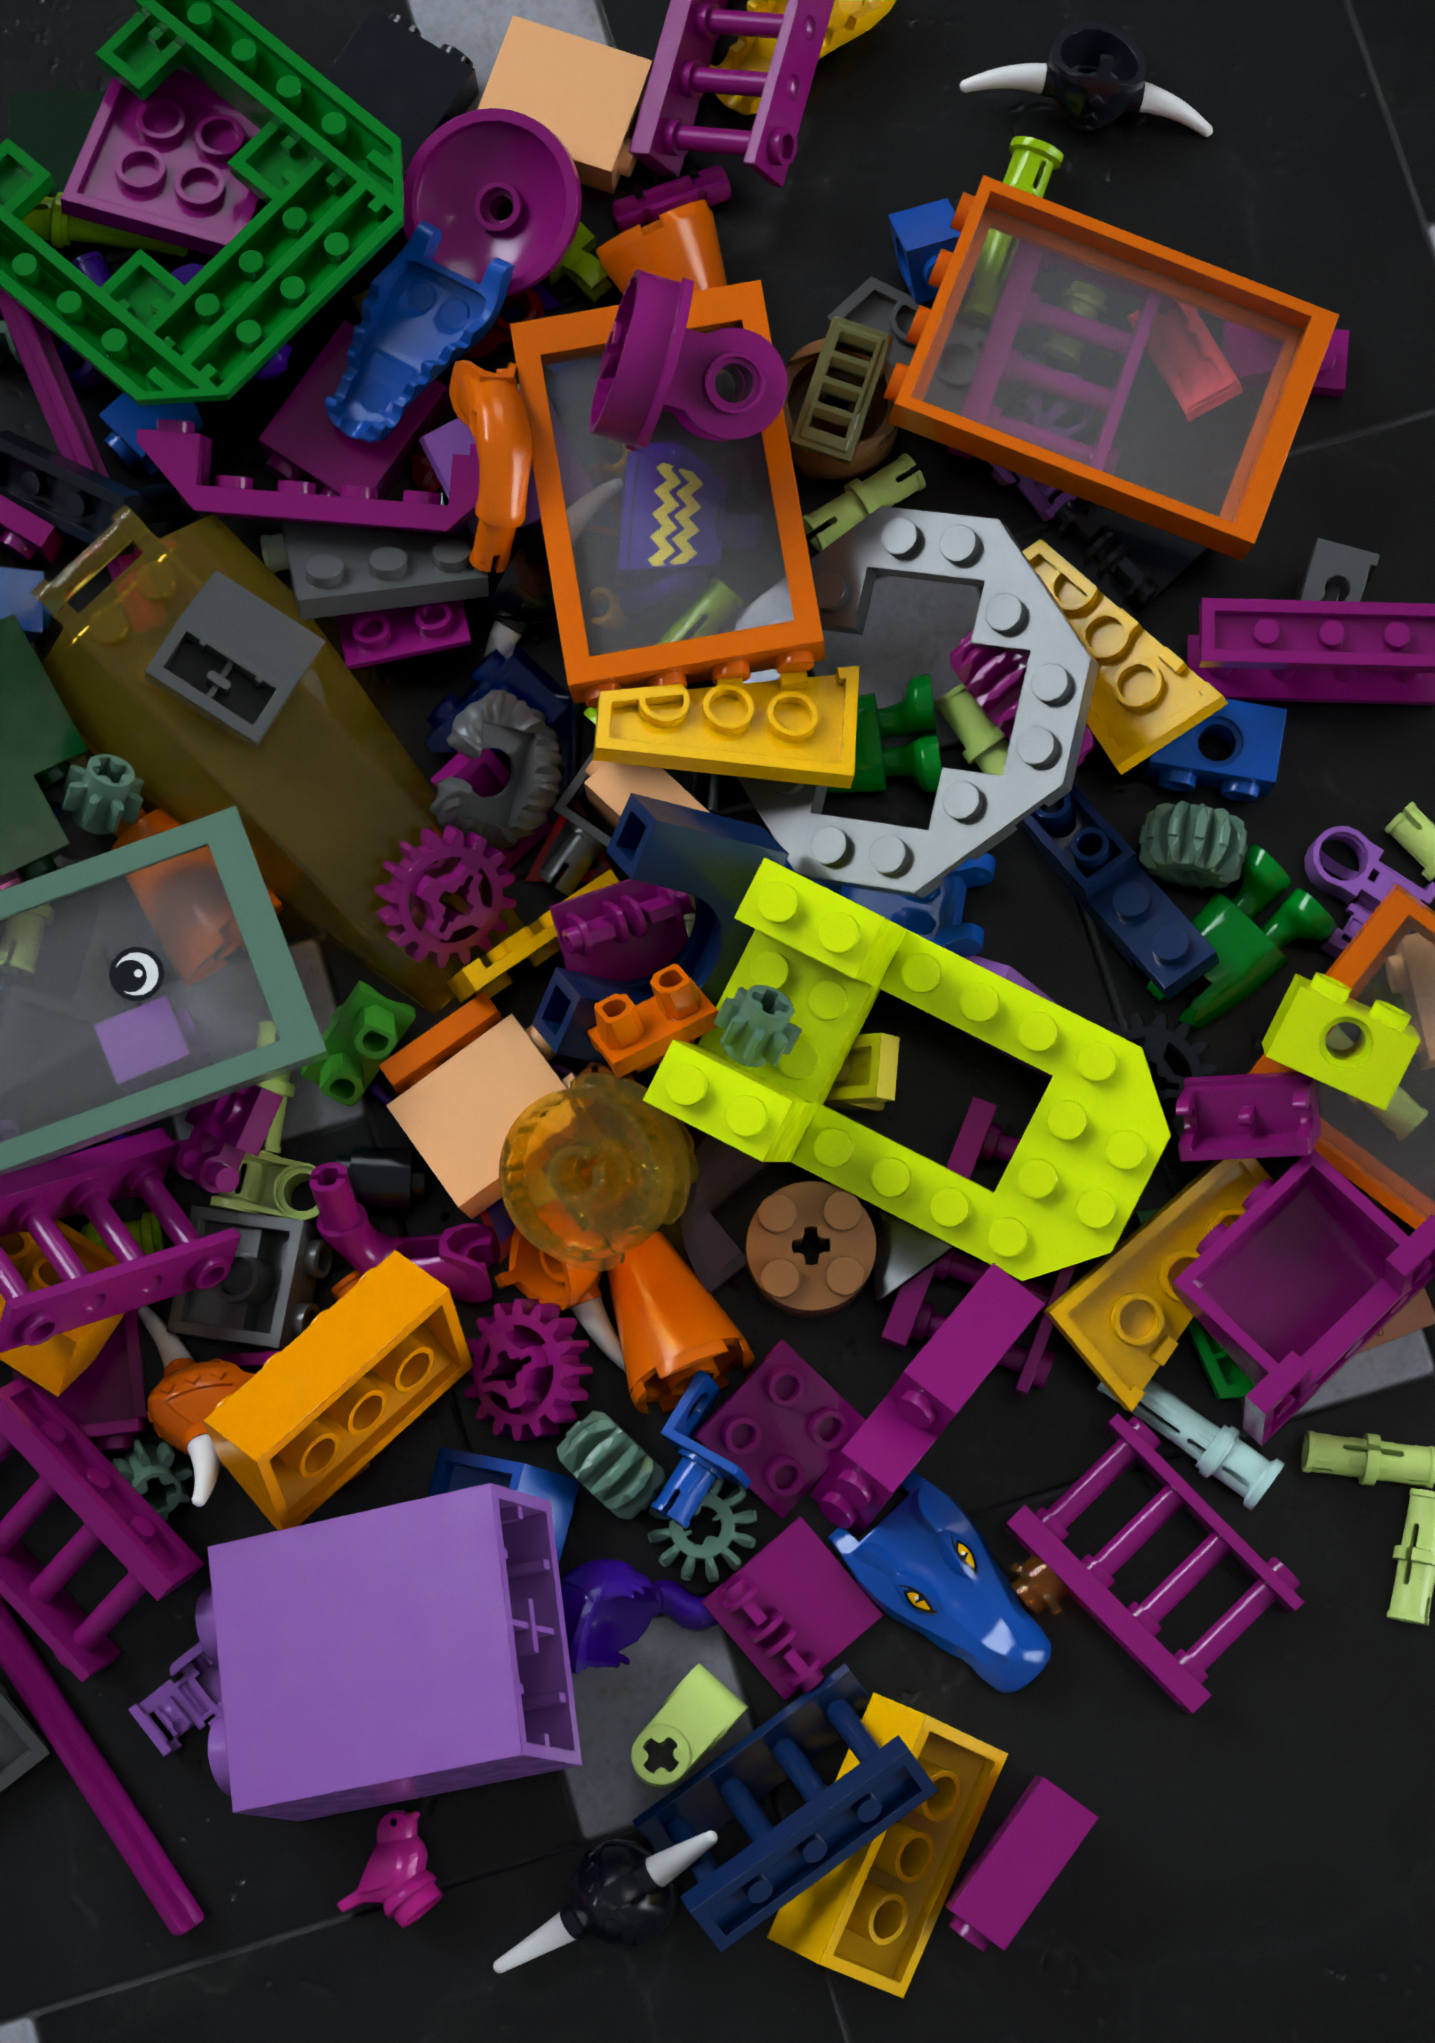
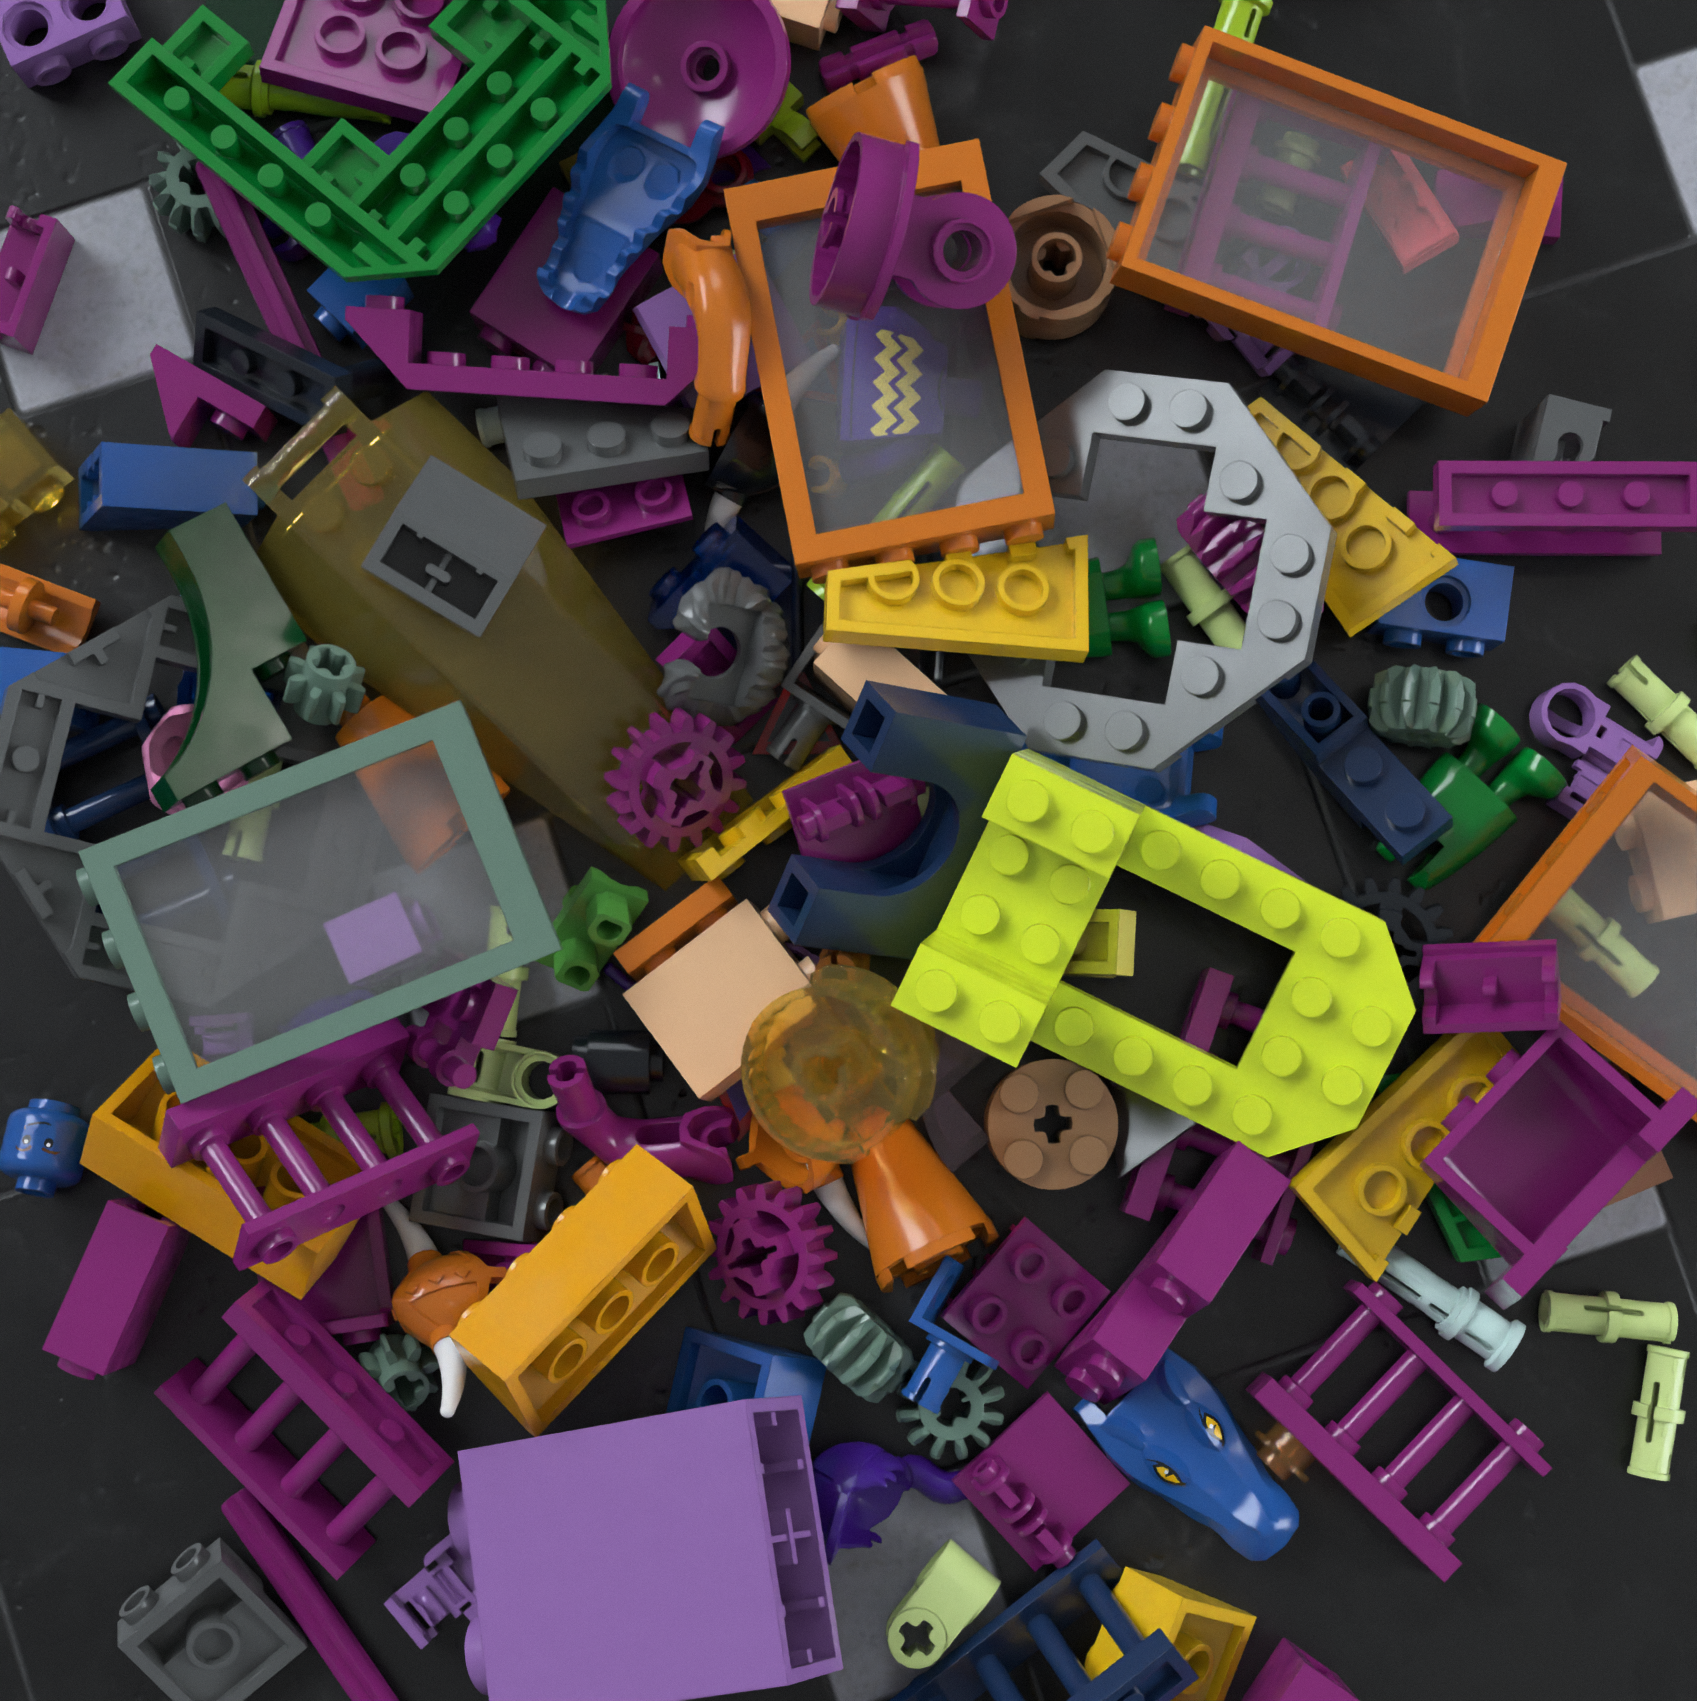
camera: 10 degrees left, 5 degrees up
black sticker [109,947,164,1001] -> none
orange hips [587,964,718,1079] -> none
sand green gear [714,985,802,1067] -> none
olive slope [790,316,893,465] -> none
yellowish green pin [802,453,926,552] -> none
blue brick [888,198,975,304] -> none
neon yellow brick [1262,972,1421,1111] -> none

